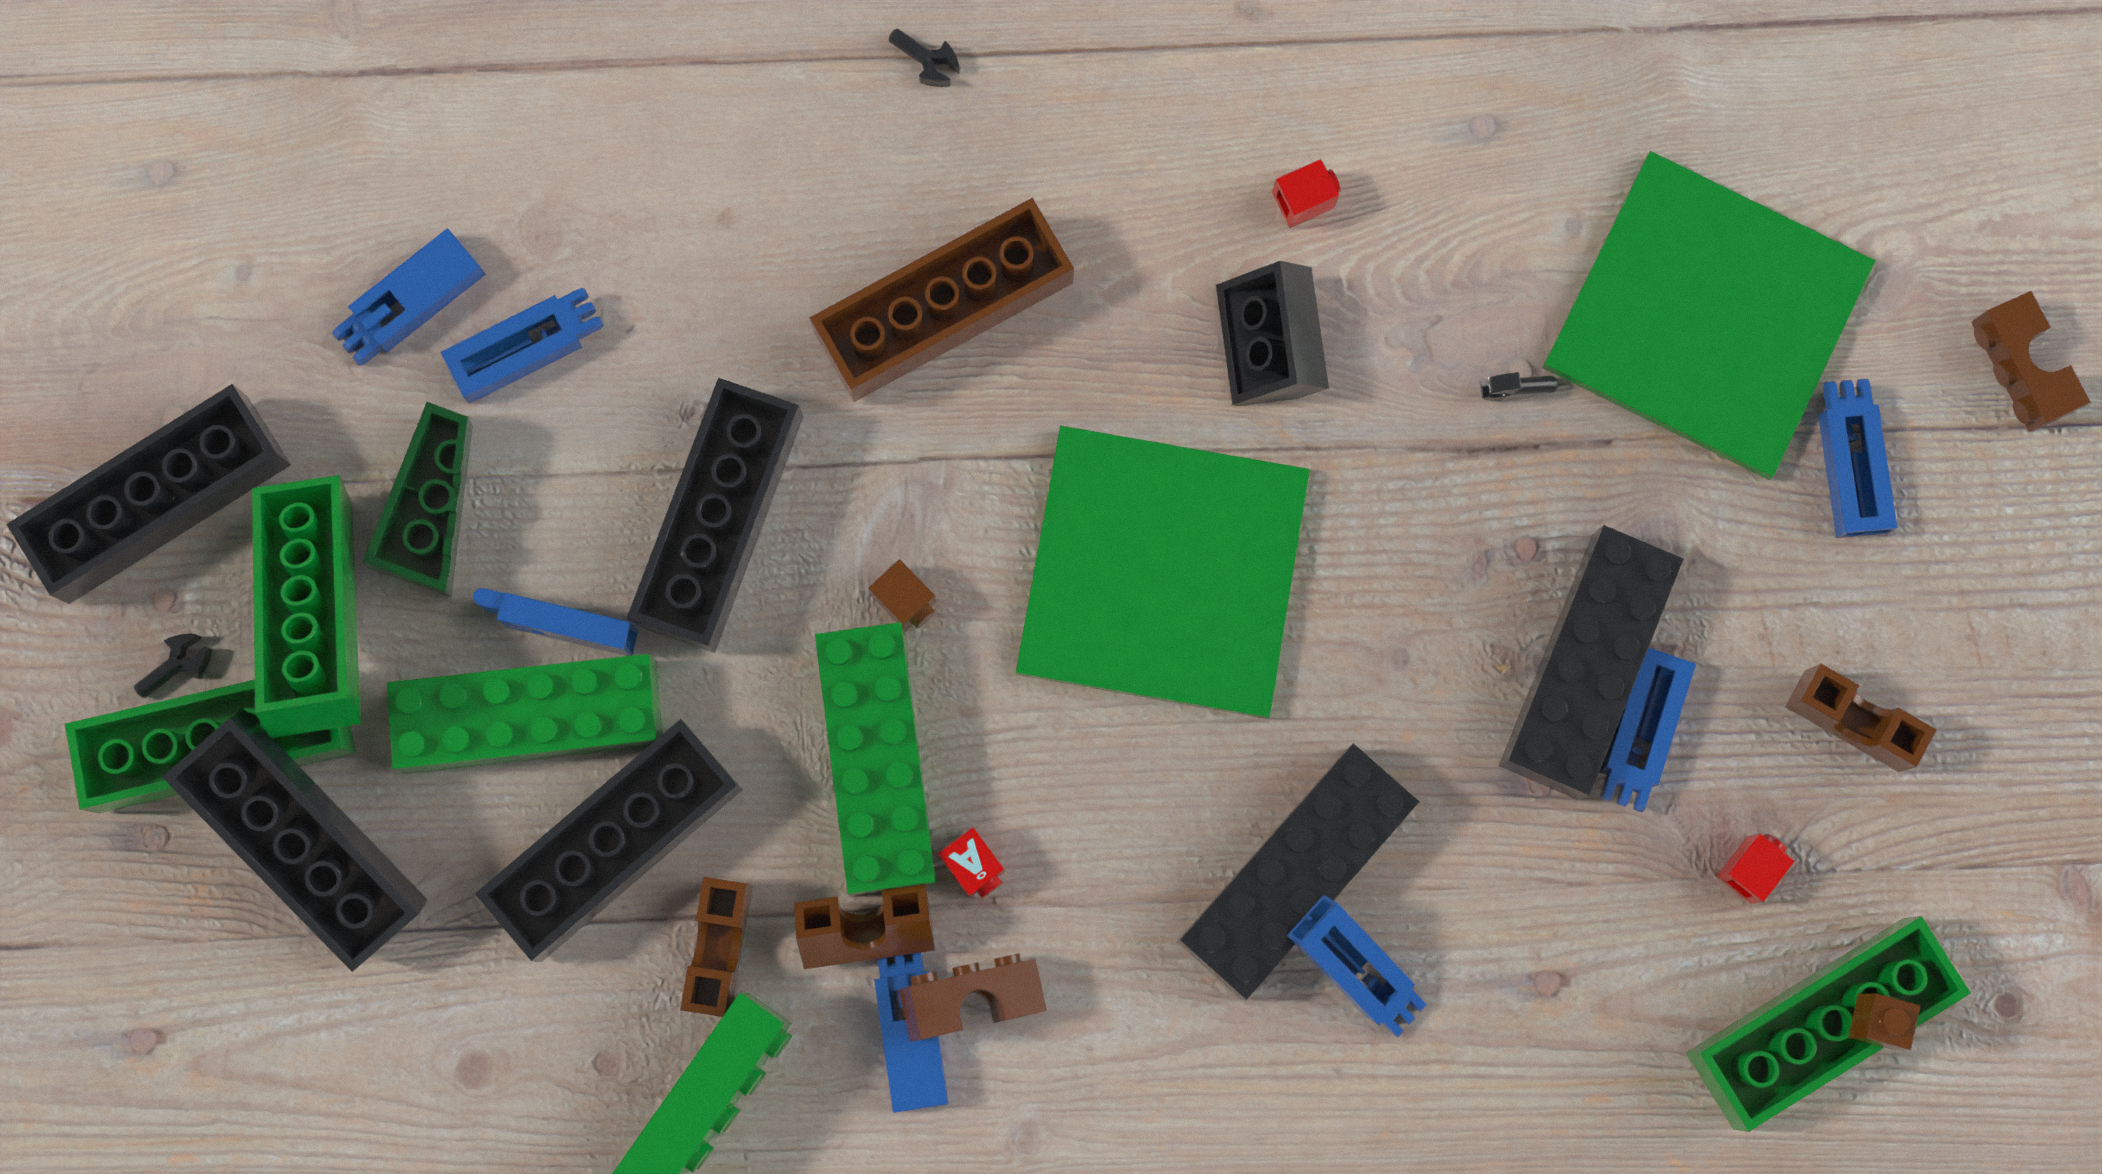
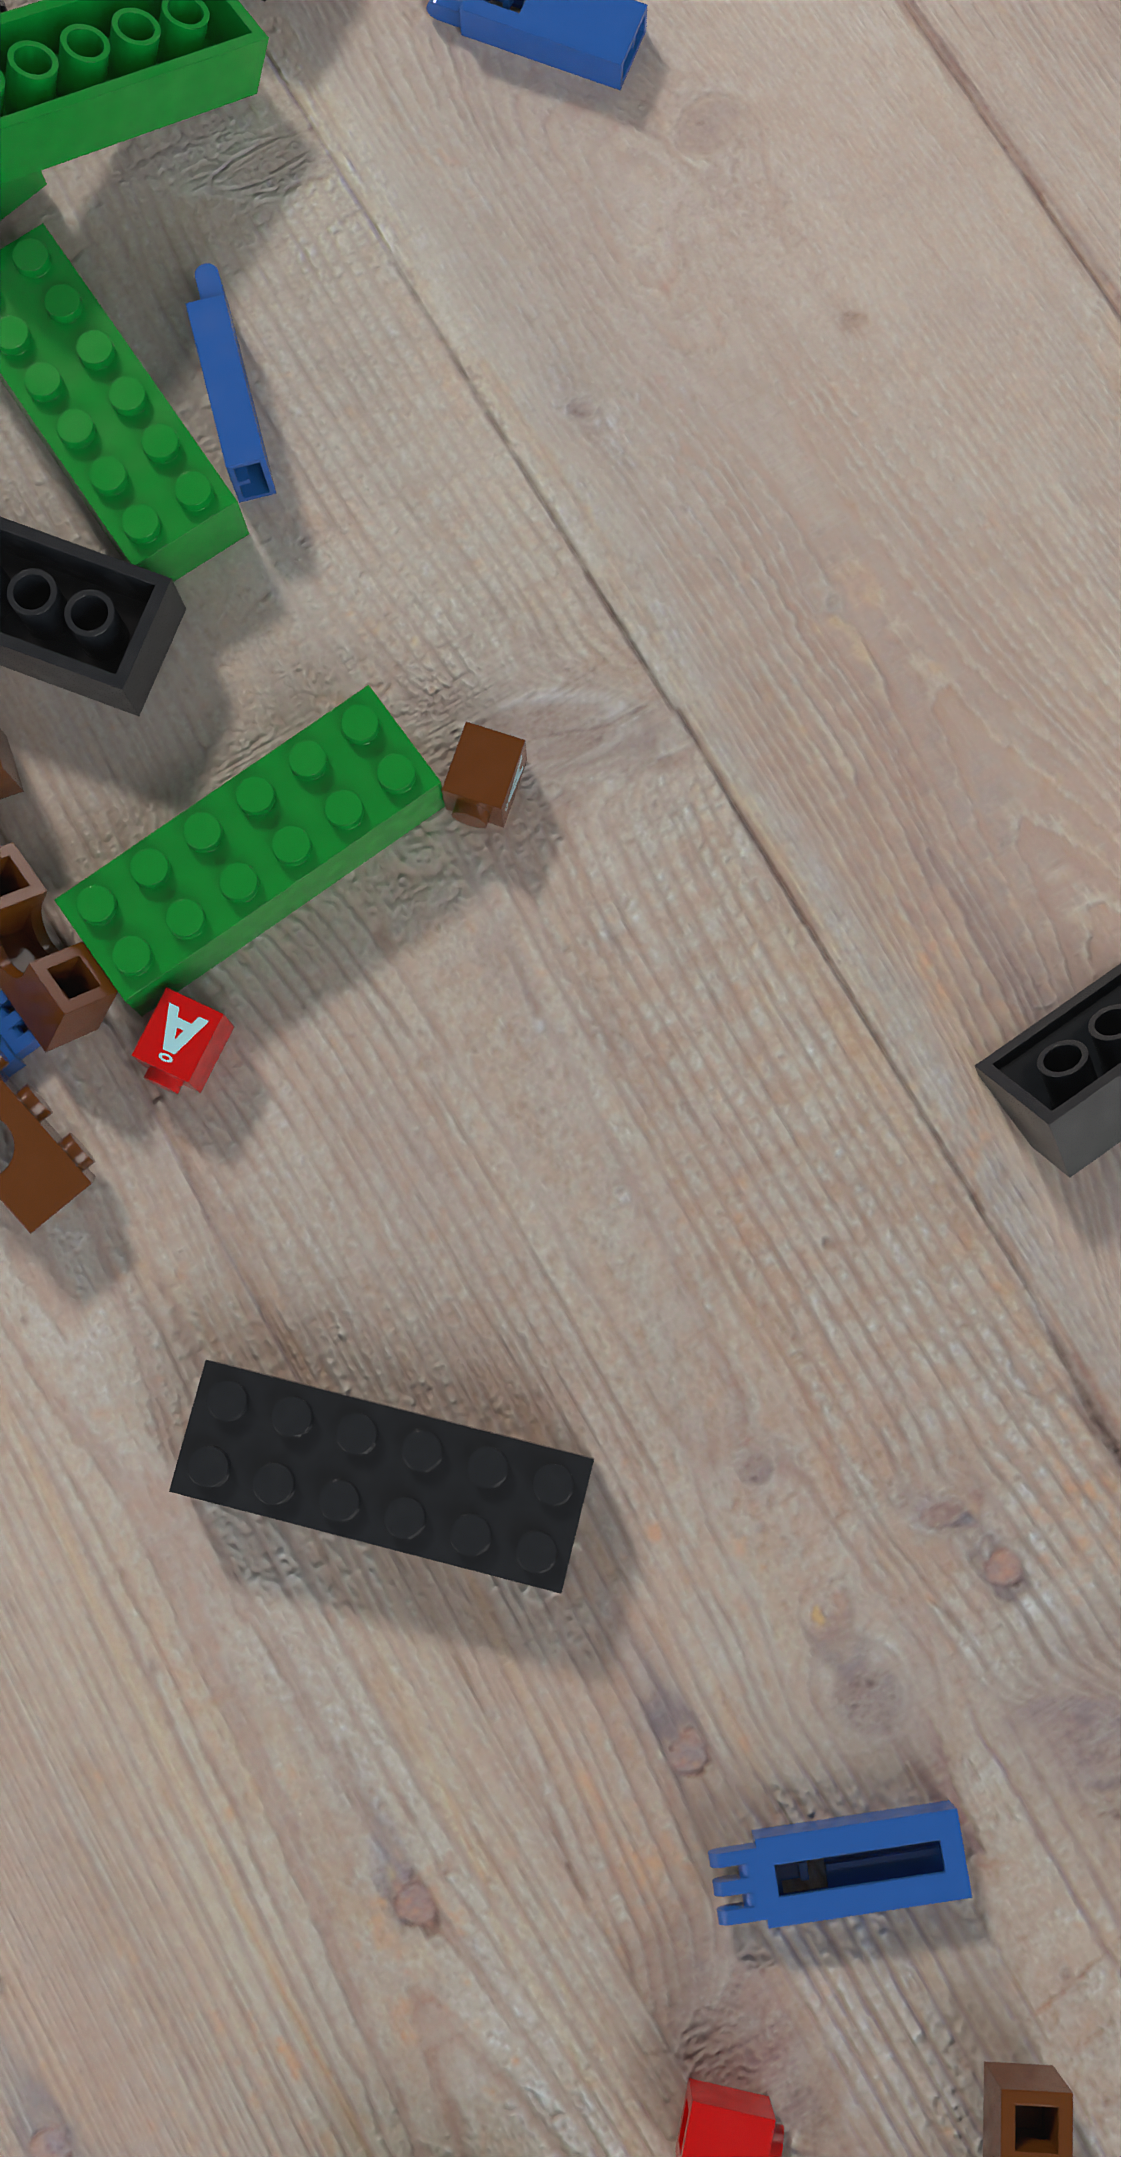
camera: 70 degrees right, 0 degrees up
dark green wedge [363,402,473,597] -> none
blue hinge [440,288,604,404] -> none
black brick [627,378,803,653] -> none
reddish brown brick [809,197,1074,402] -> none
green tile [1016,425,1310,719] -> none
blue hinge [1287,895,1426,1038] -> none
black brick [1499,525,1684,800] -> none

